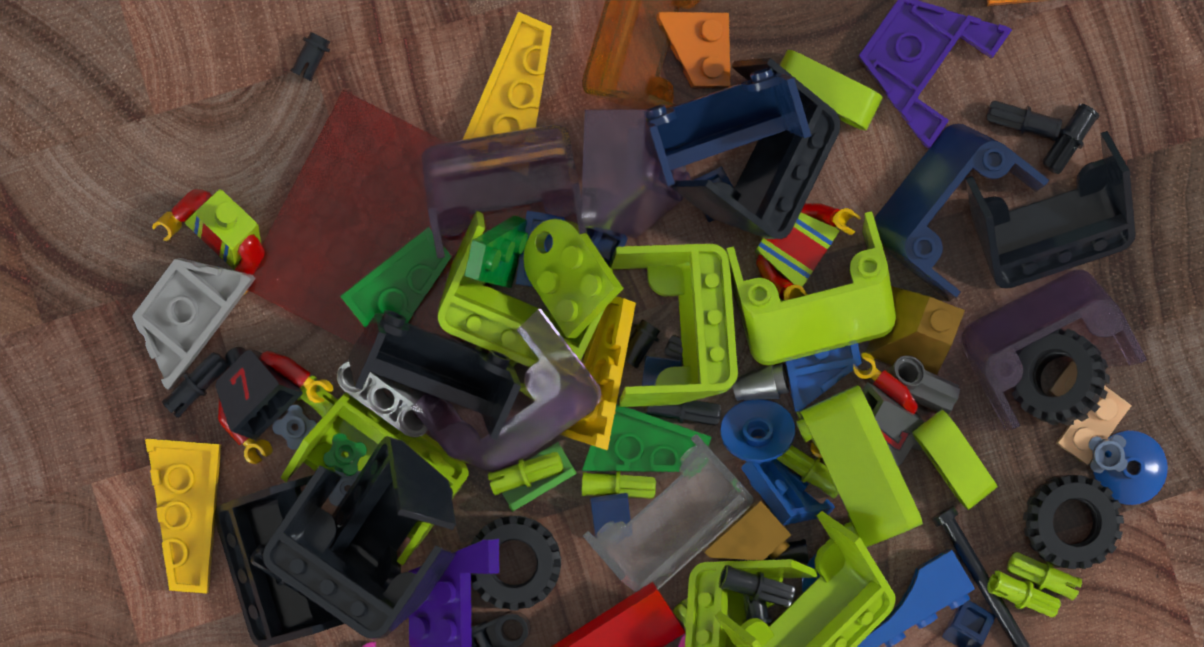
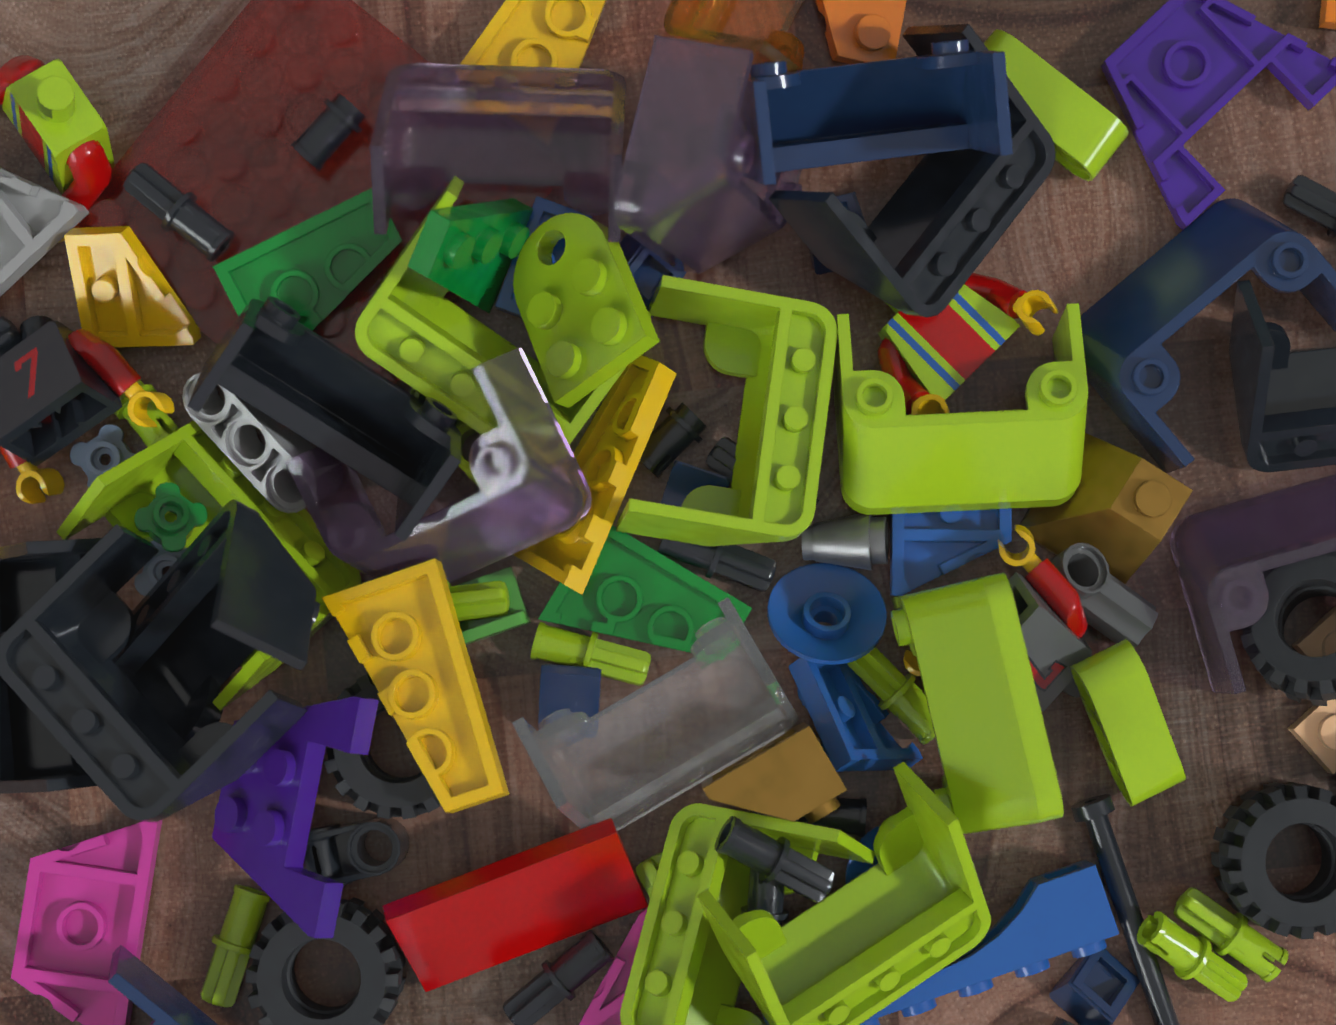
camera: 10 degrees right, 0 degrees up
none -> yellow wing [64,226,201,347]
none -> black axle [123,162,236,262]
none -> black pin [291,93,366,171]
none -> yellow wing [322,558,509,813]

